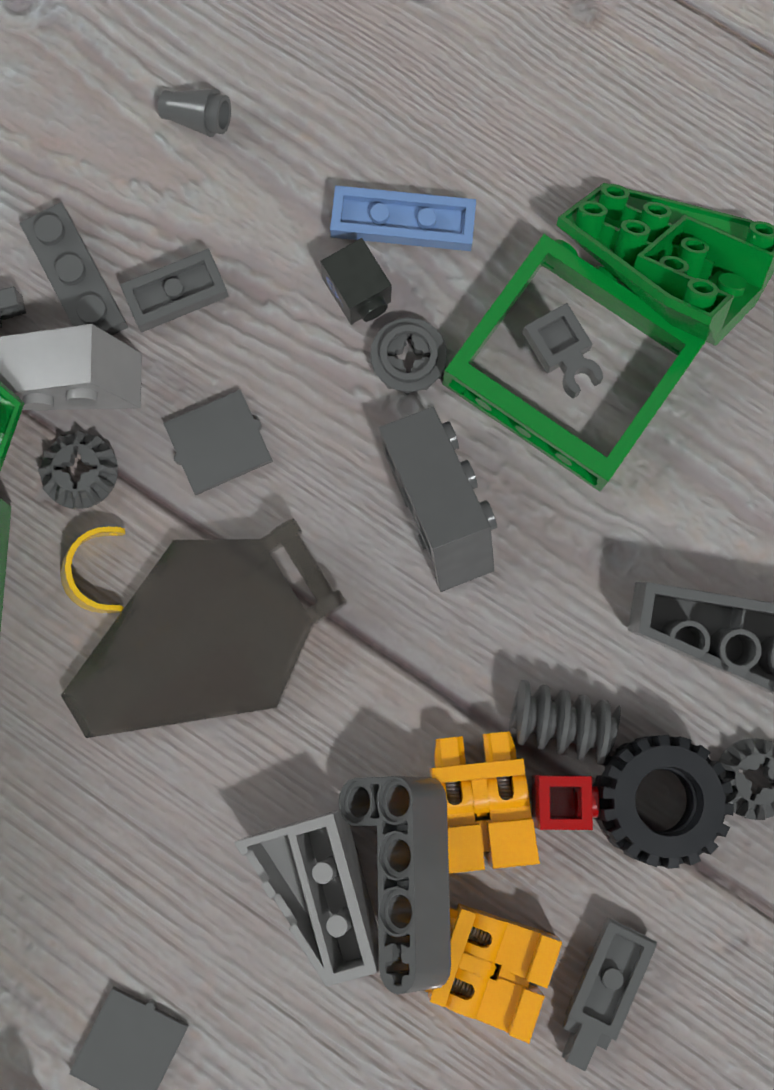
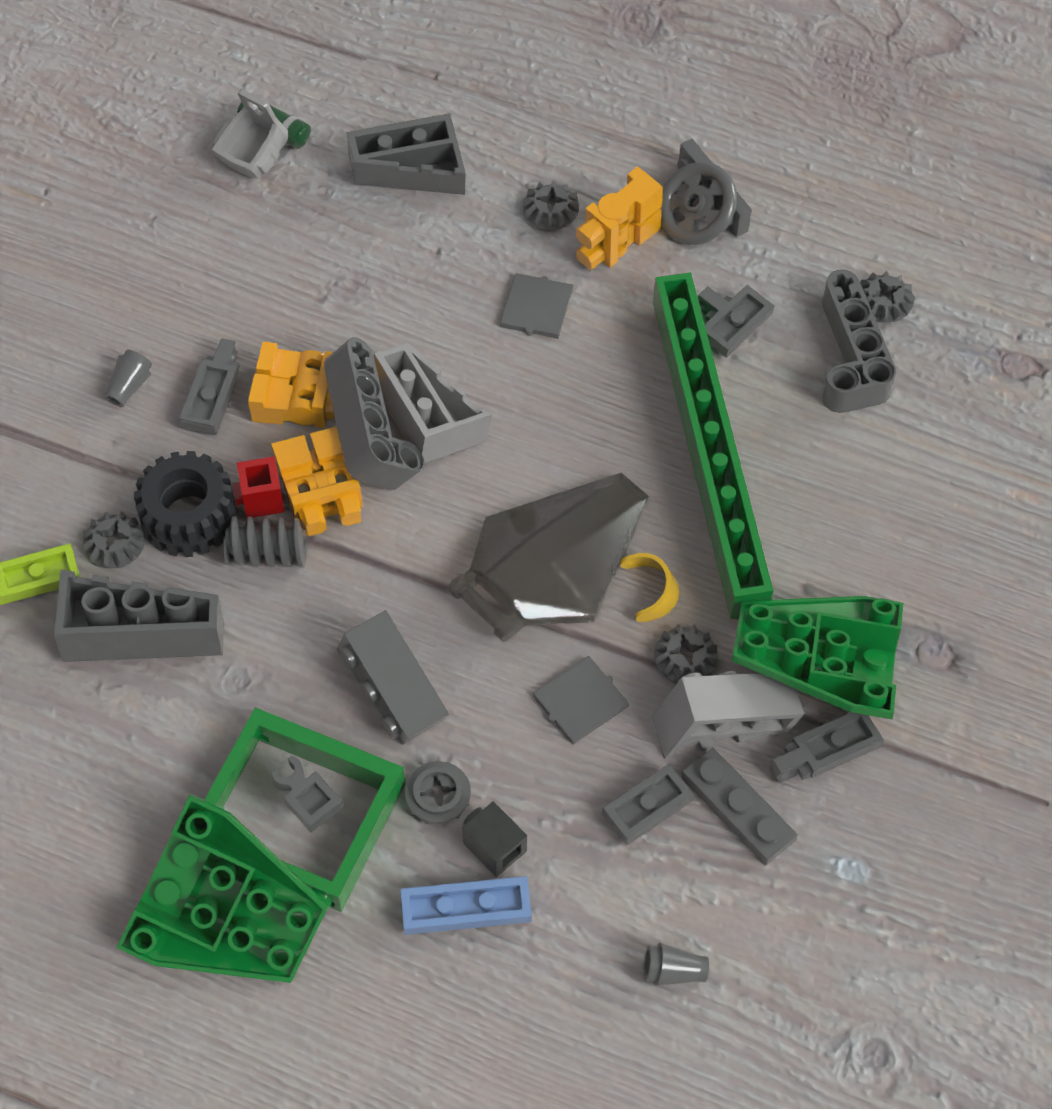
camera: 170 degrees right, 20 degrees down
none -> dark grey cone [104,349,152,407]

